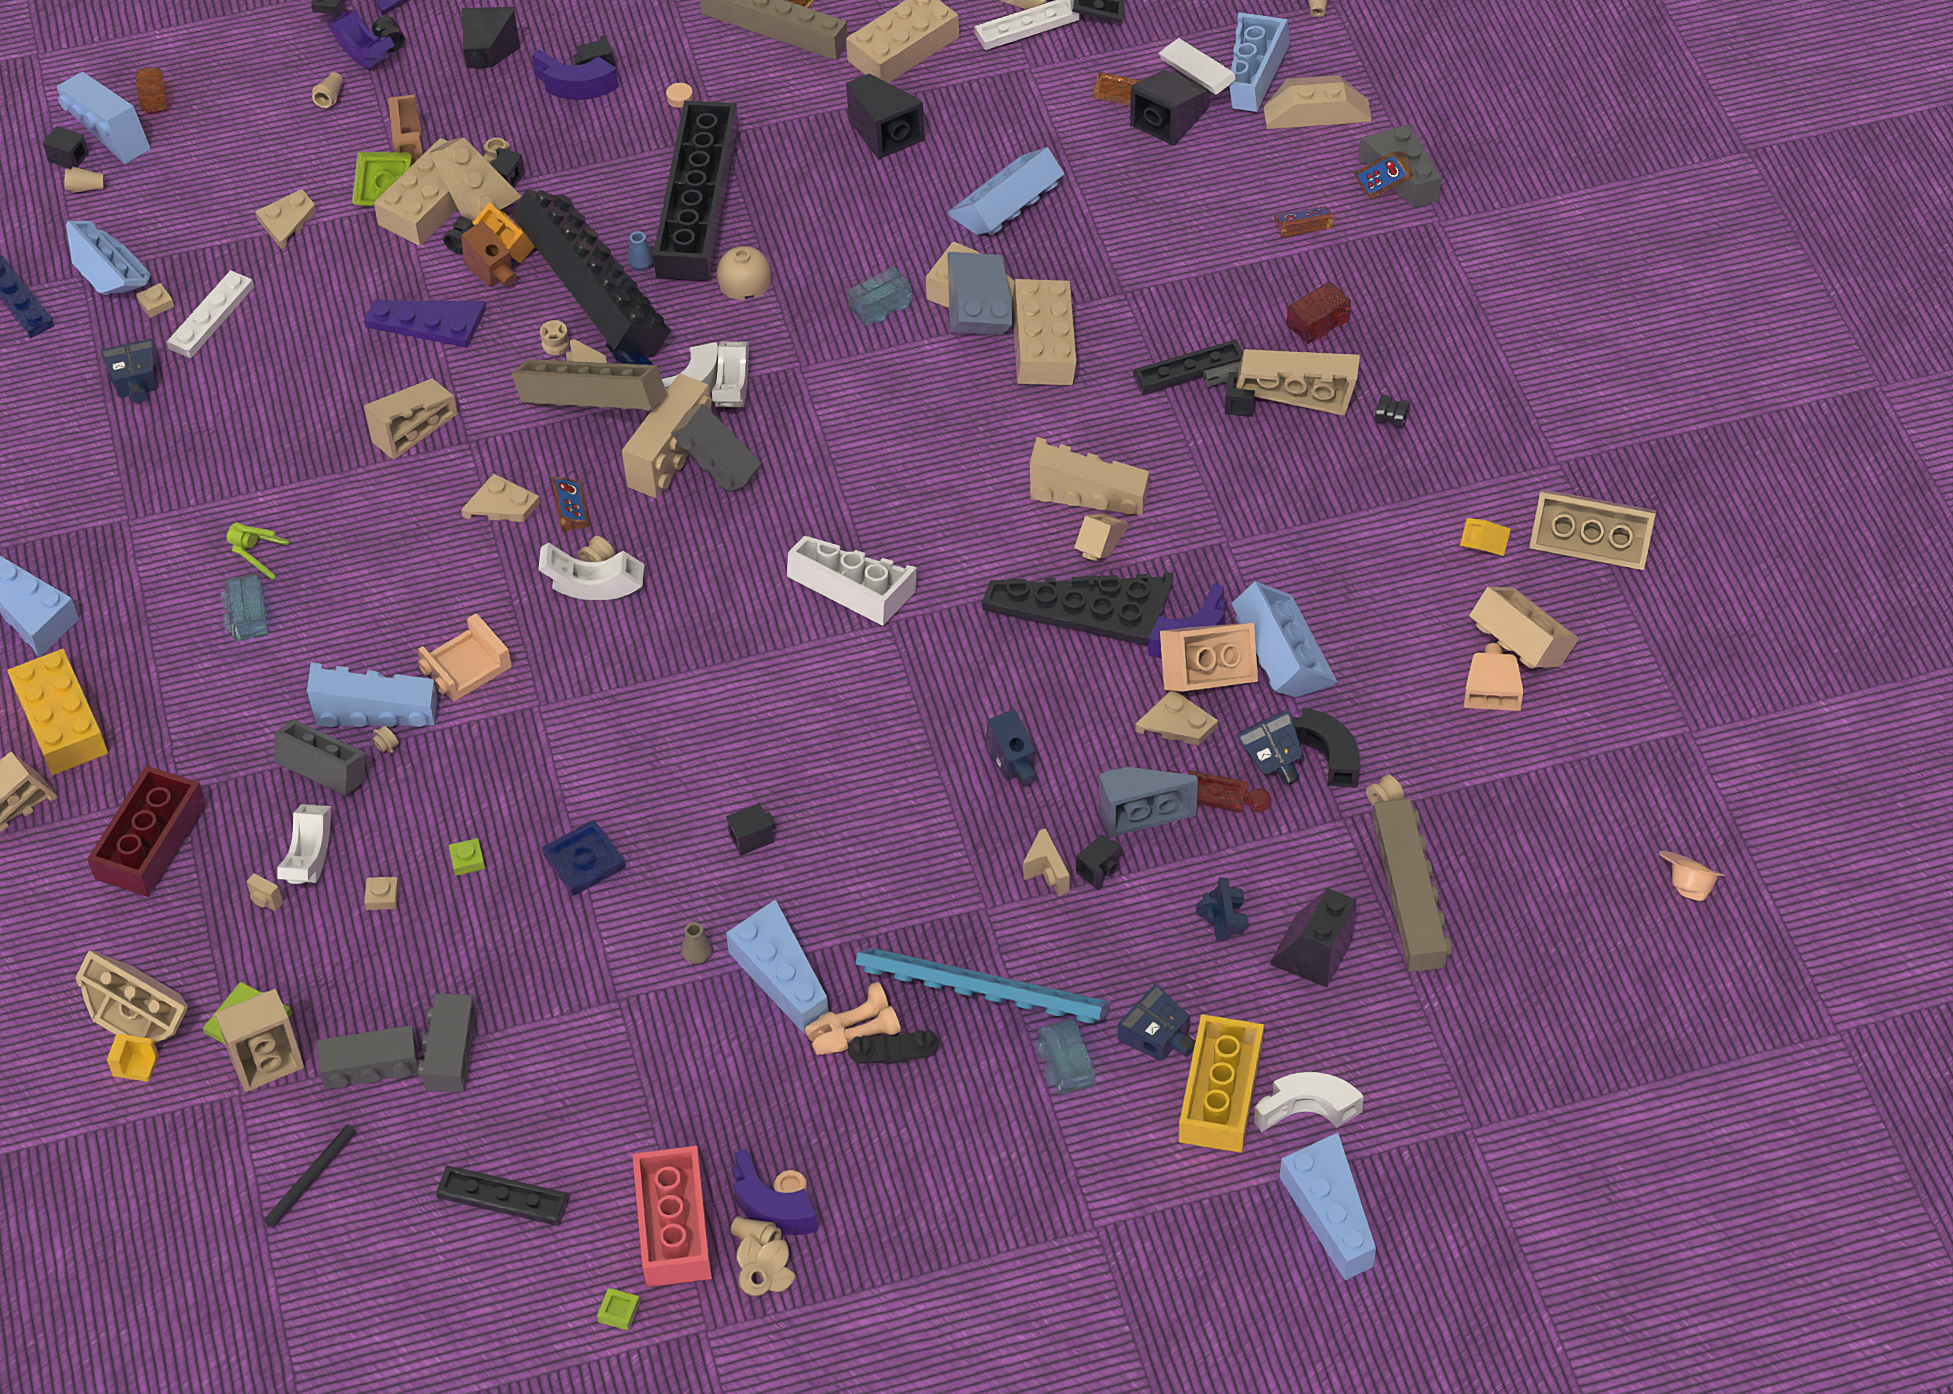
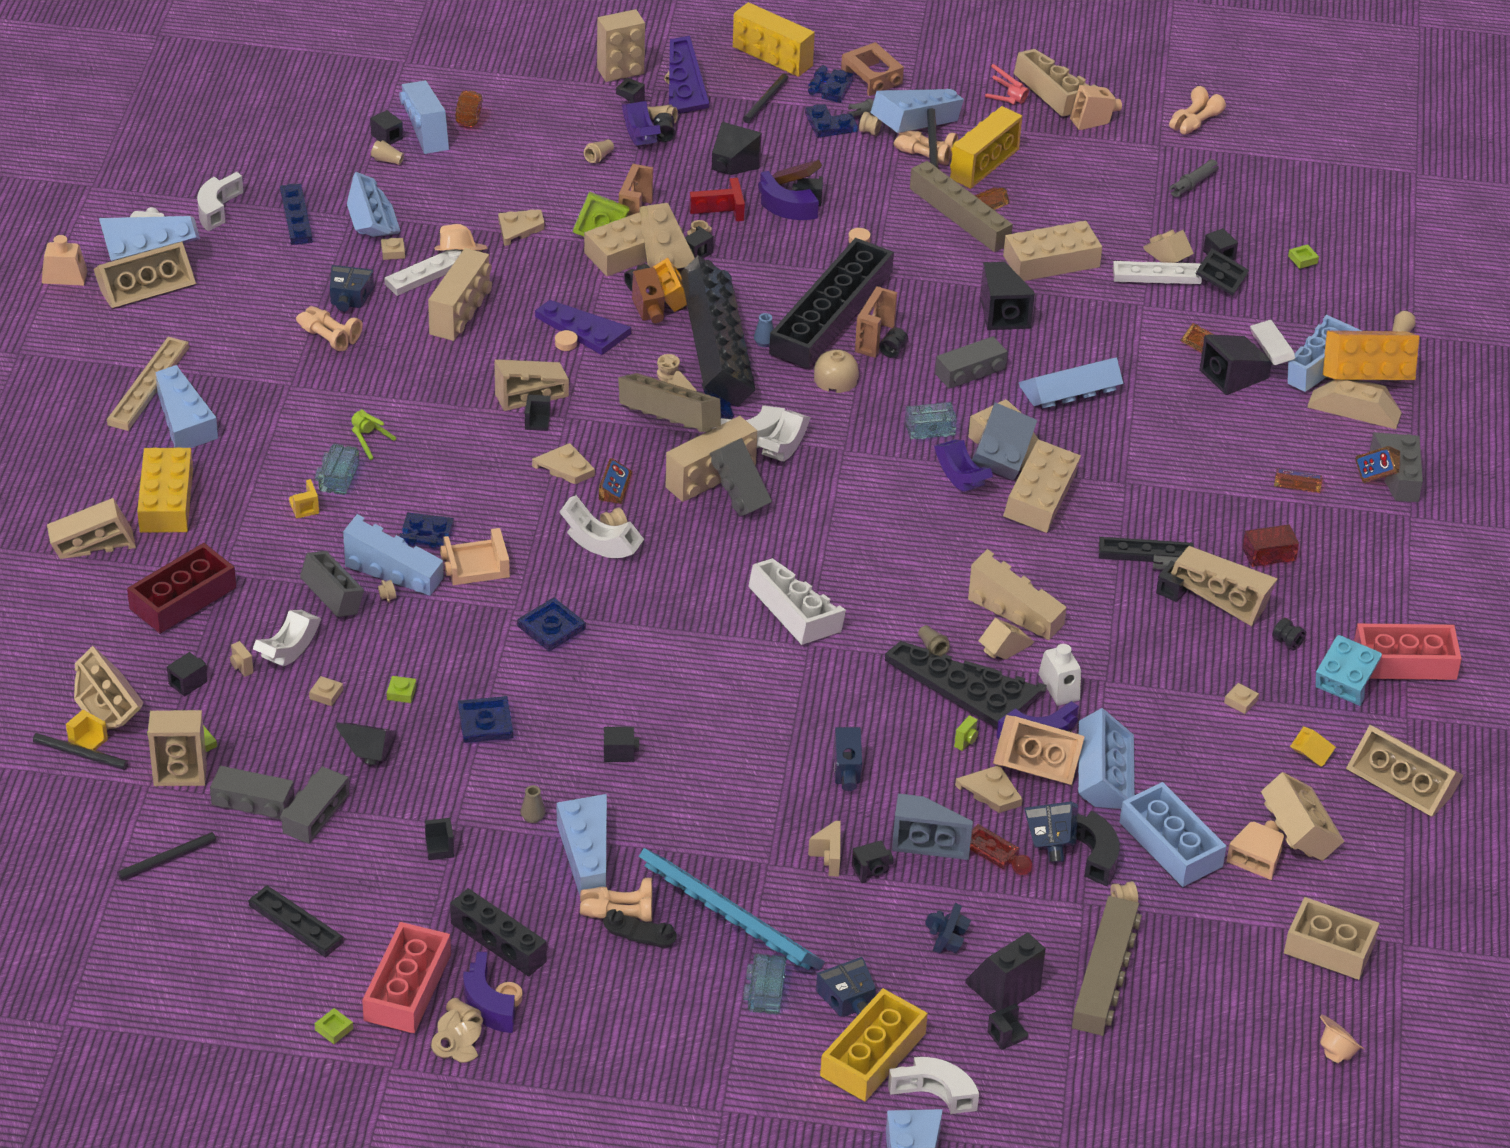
camera: 20 degrees right, 10 degrees down
none -> black bar [33,733,128,770]
none -> black brick [167,652,207,696]
none -> yellow panel [289,479,319,519]
none -> light nougat piece [296,306,363,351]
none -> black slope [336,722,396,765]
none -> clear blue plate [399,512,454,549]
none -> black panel [424,818,454,860]
none -> tan brick [428,248,492,341]
none -> light nougat piece [434,224,487,250]
none -> black brick [450,888,547,977]
none -> clear blue plate [517,597,586,652]
none -> black panel [525,394,551,431]
none -> light nougat tile [555,330,577,351]
none -> tan cone [647,105,678,123]
none -> red bracket [689,178,745,221]
none -> reddish brown tile [772,159,822,185]
none -> nougat panel [855,287,898,358]
none -> black wheel [879,327,909,358]
none -> dark tan cone [918,625,950,657]
none -> dark purple arch [934,439,993,492]
none -> dark grey brick [935,336,1008,389]
none -> lime plate [954,715,978,751]
none -> black panel [987,1004,1028,1050]
none -> white torso [1039,644,1081,706]
none -> light blue brick [1119,782,1227,887]
none -> tan plate [1224,683,1259,714]
none -> tan brick [1284,897,1380,980]
none -> medium azure bracket [1316,635,1382,706]
none -> light orange brick [1323,330,1420,380]
none -> coral brick [1354,623,1462,680]

